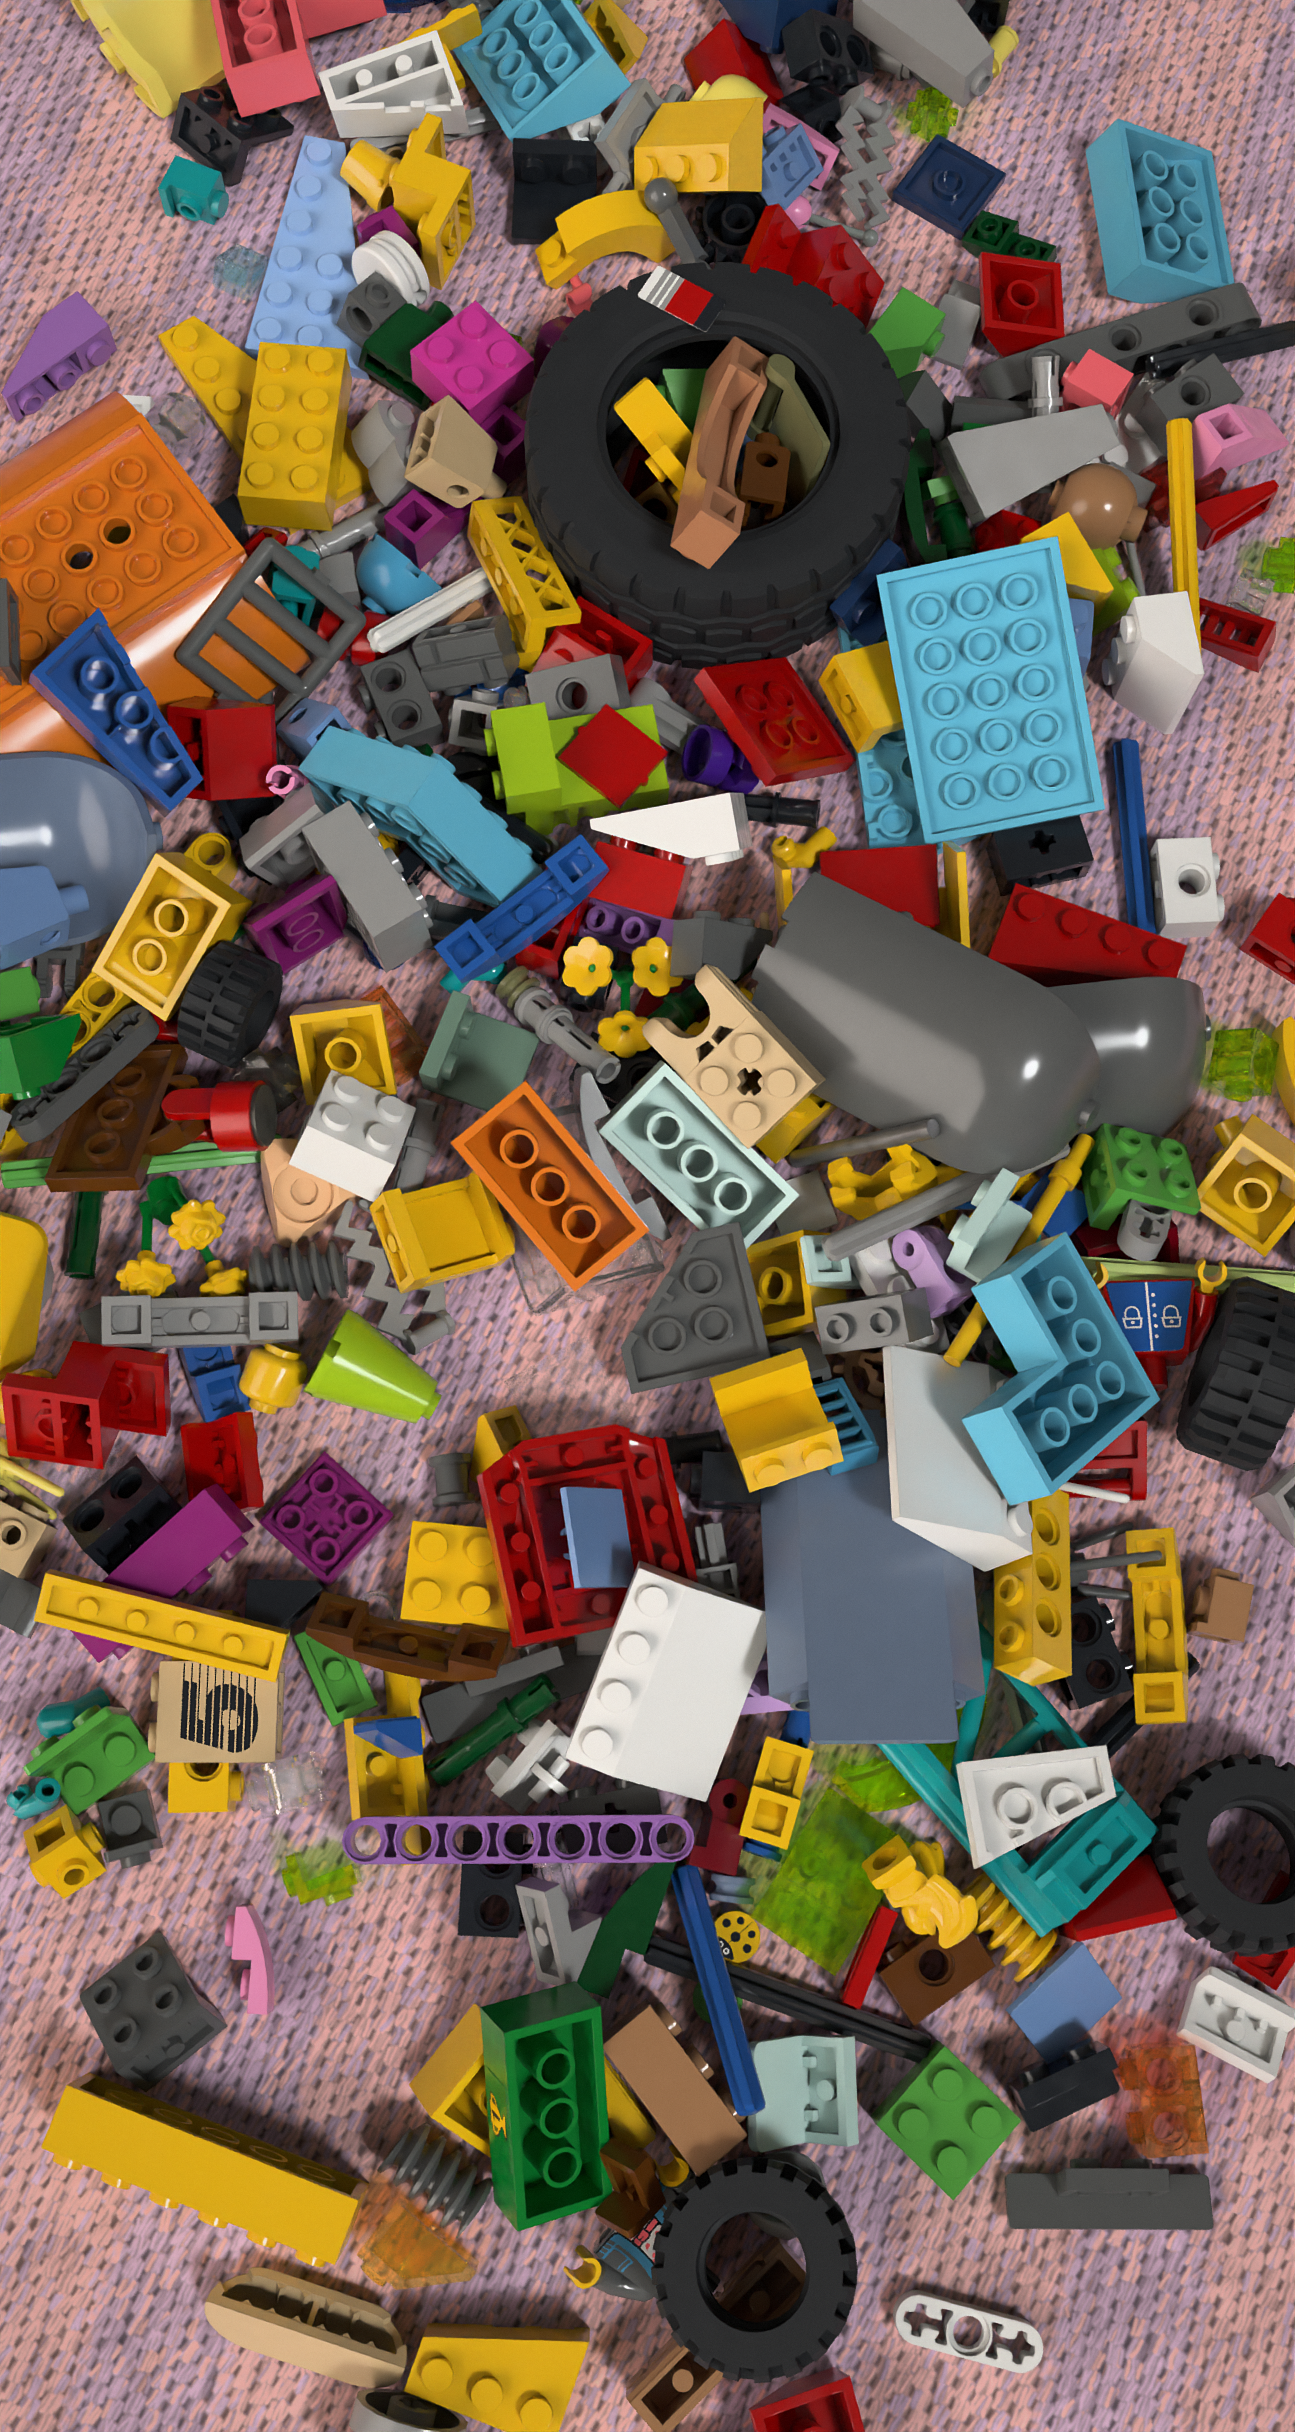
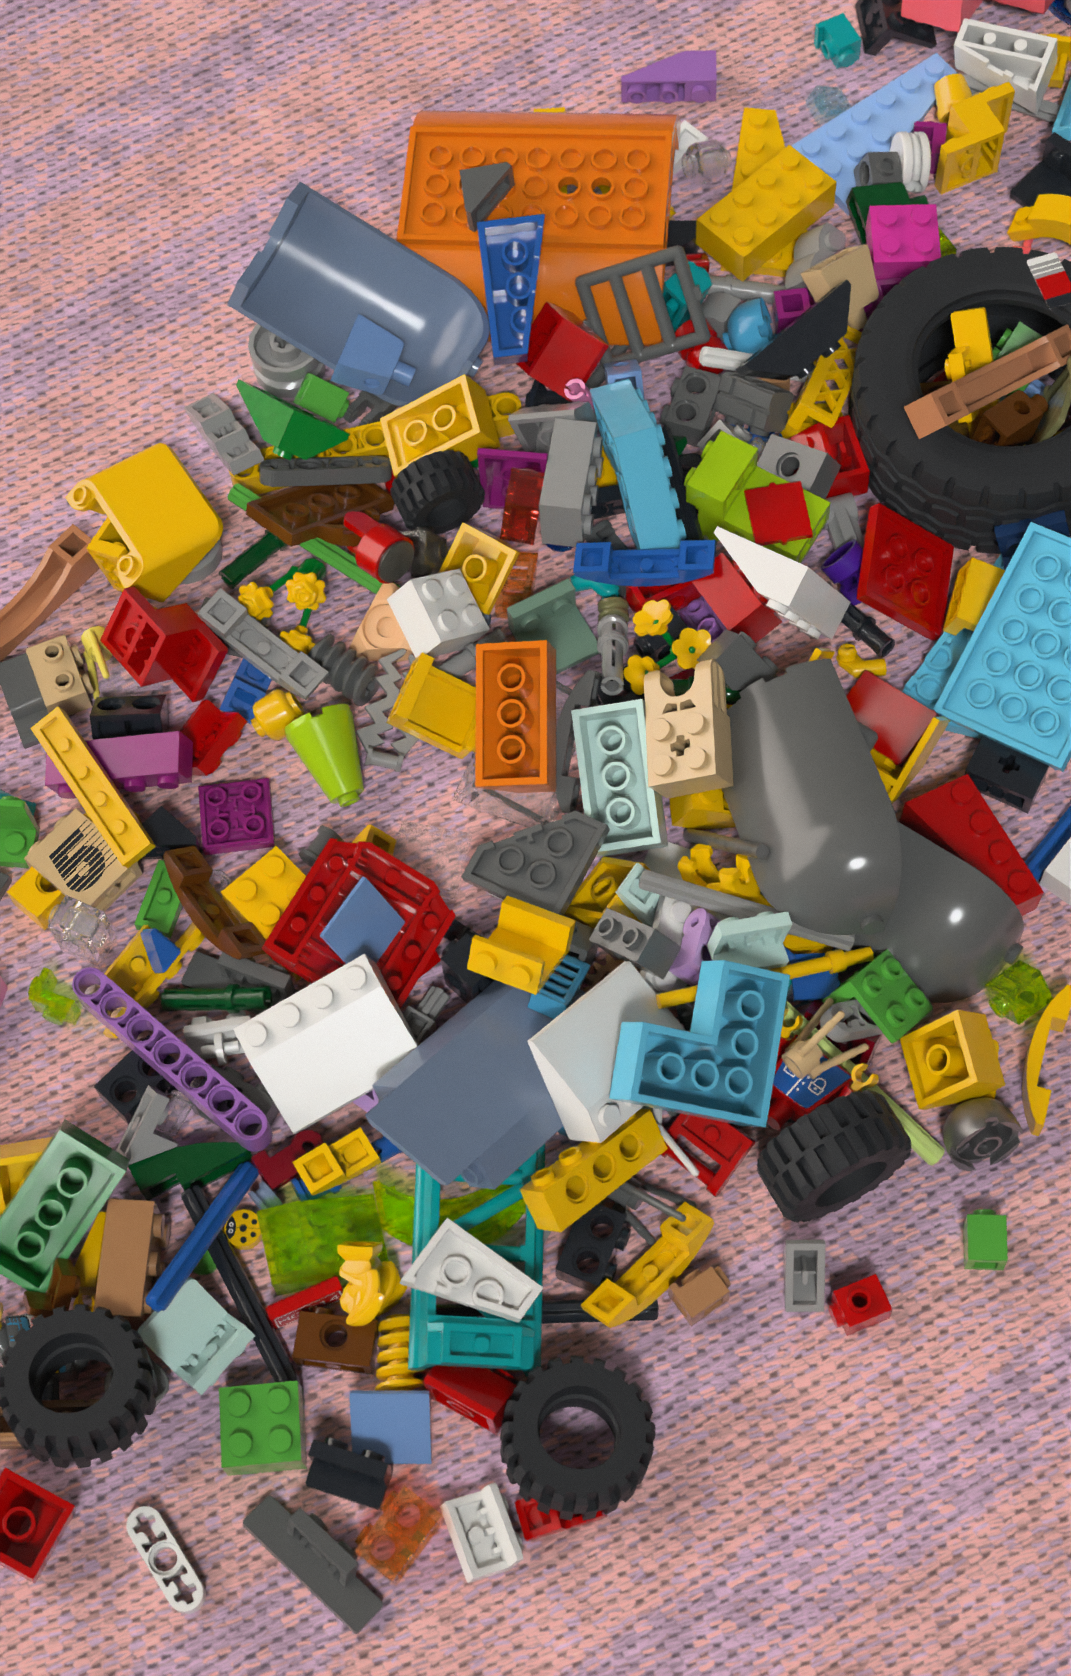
camera: 50 degrees right, 10 degrees down
none -> clear red brick [500,467,545,545]
none -> black wedge [735,280,851,381]
none -> tan plant [782,998,869,1080]

